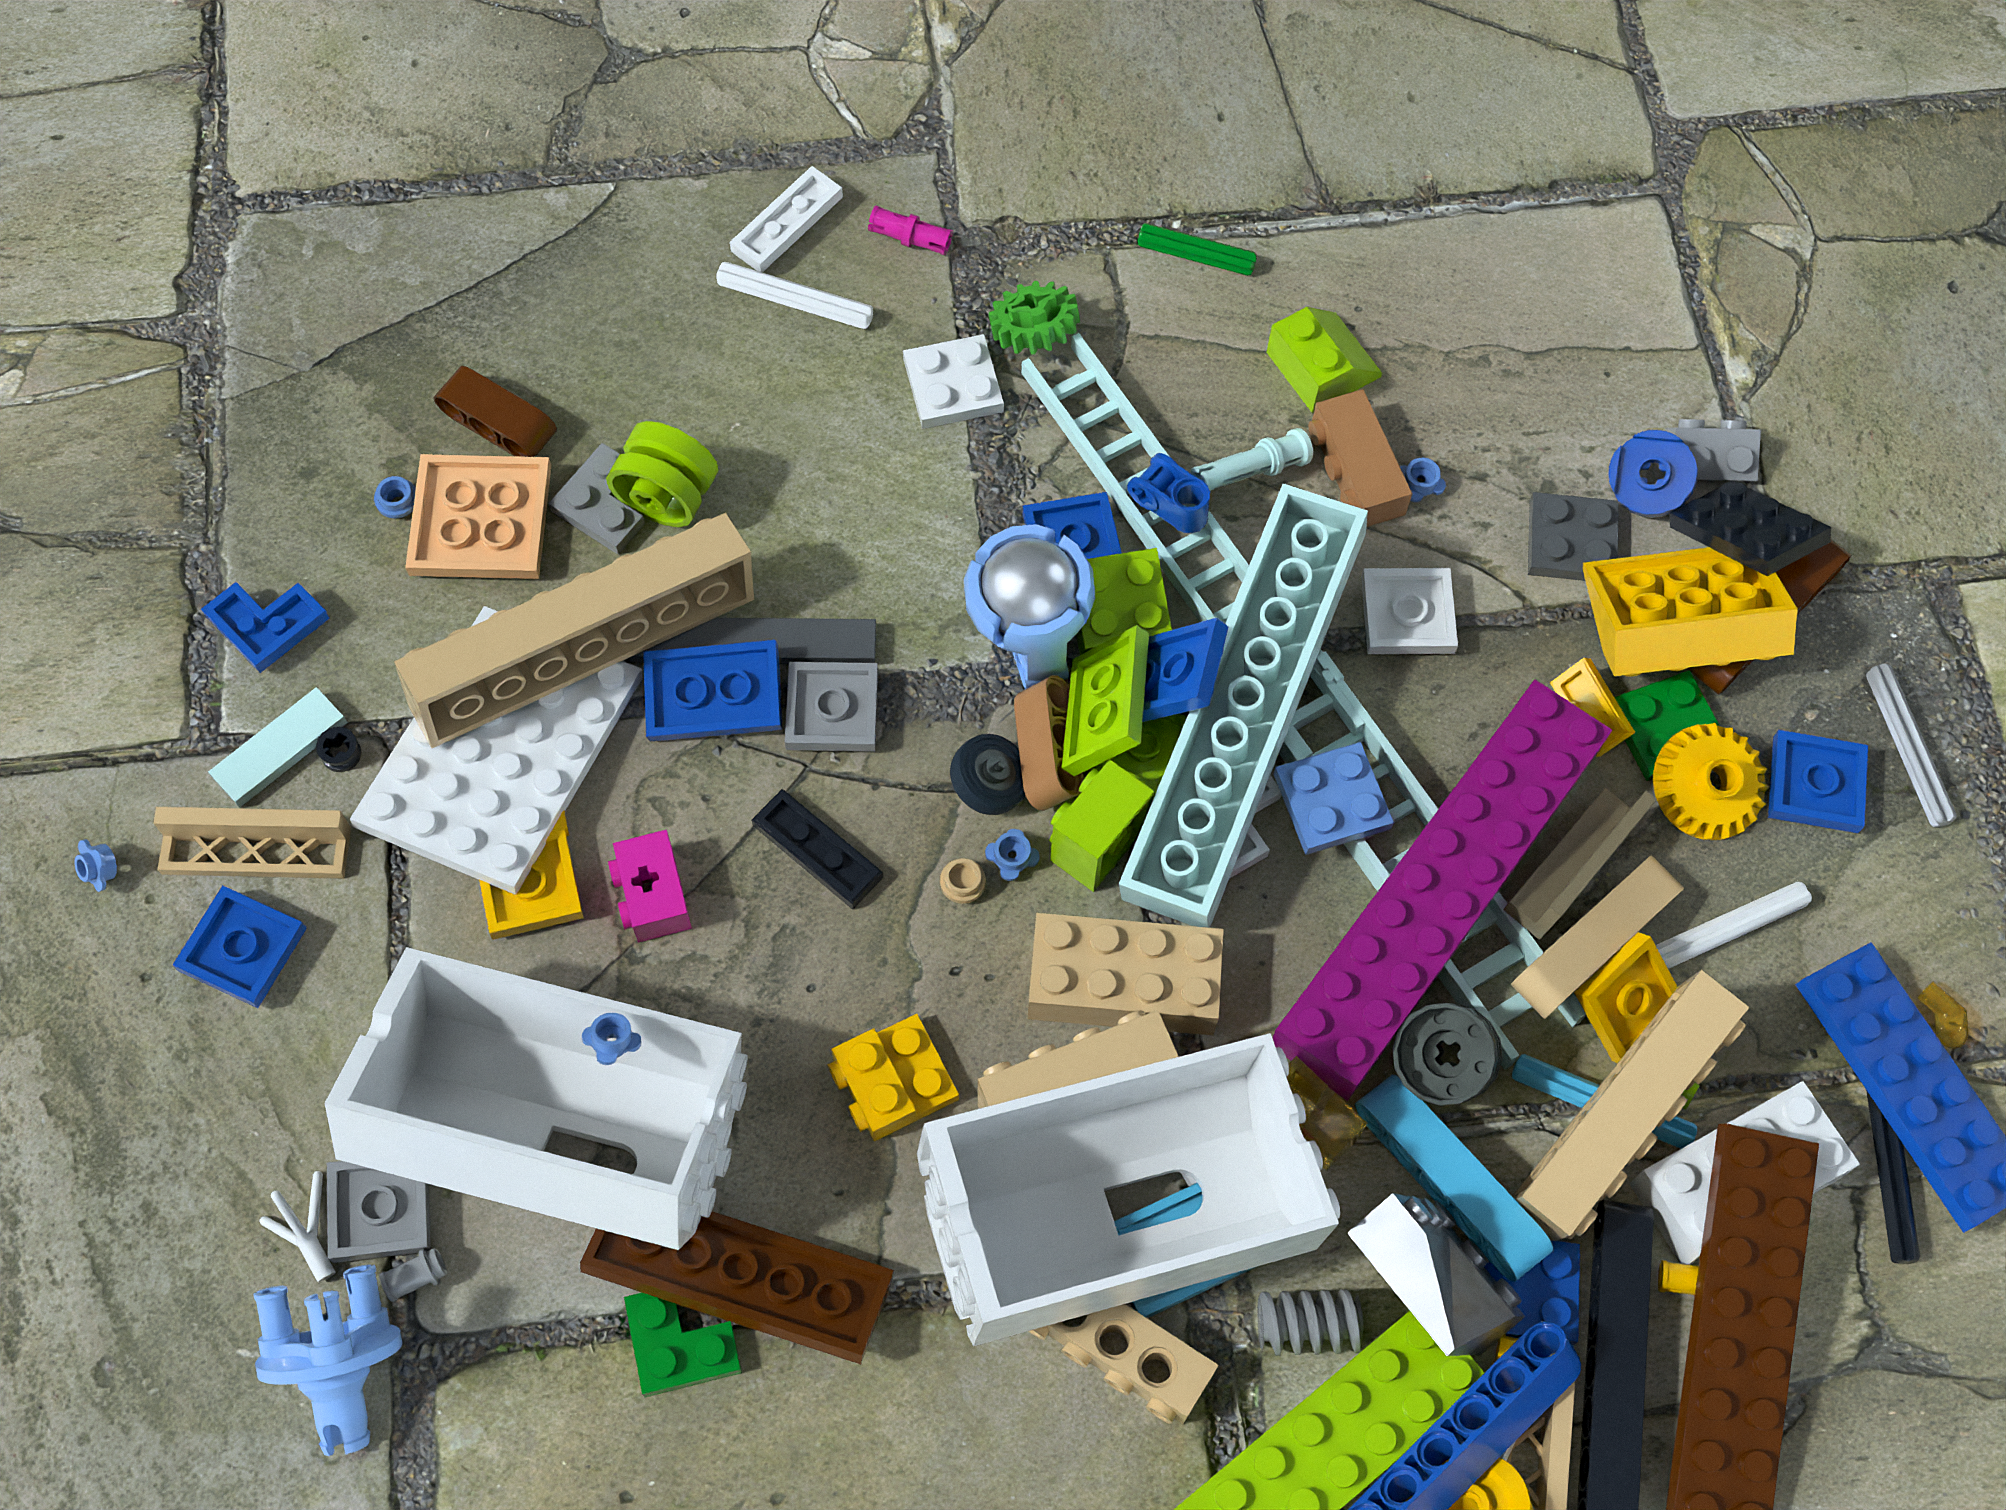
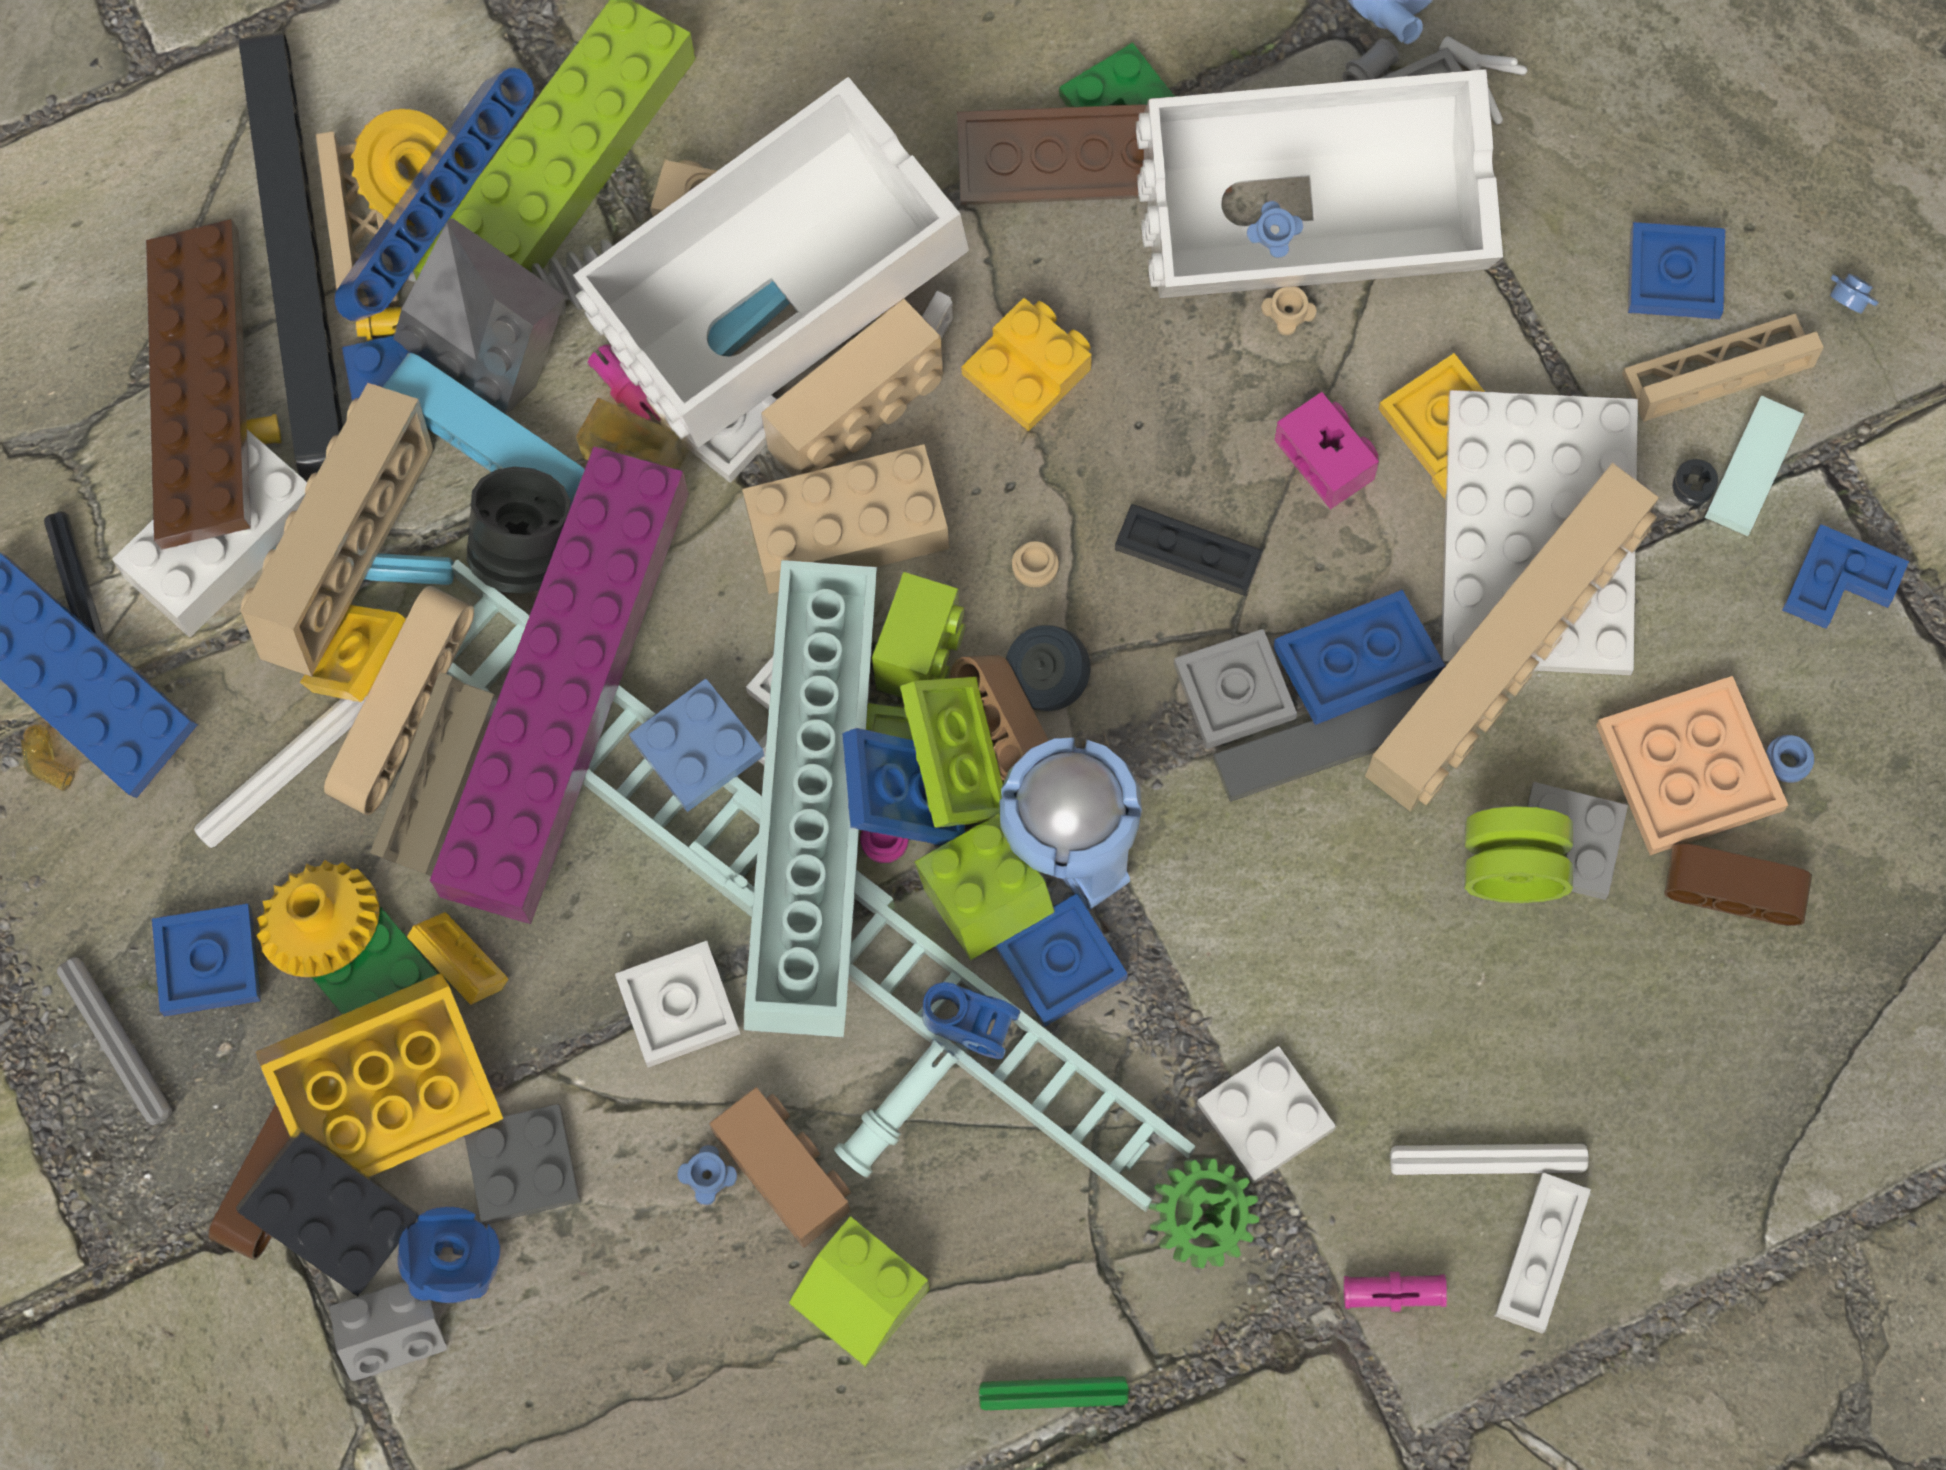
camera: 165 degrees right, 5 degrees up
medium blue plate [985,829,1040,881] -> none

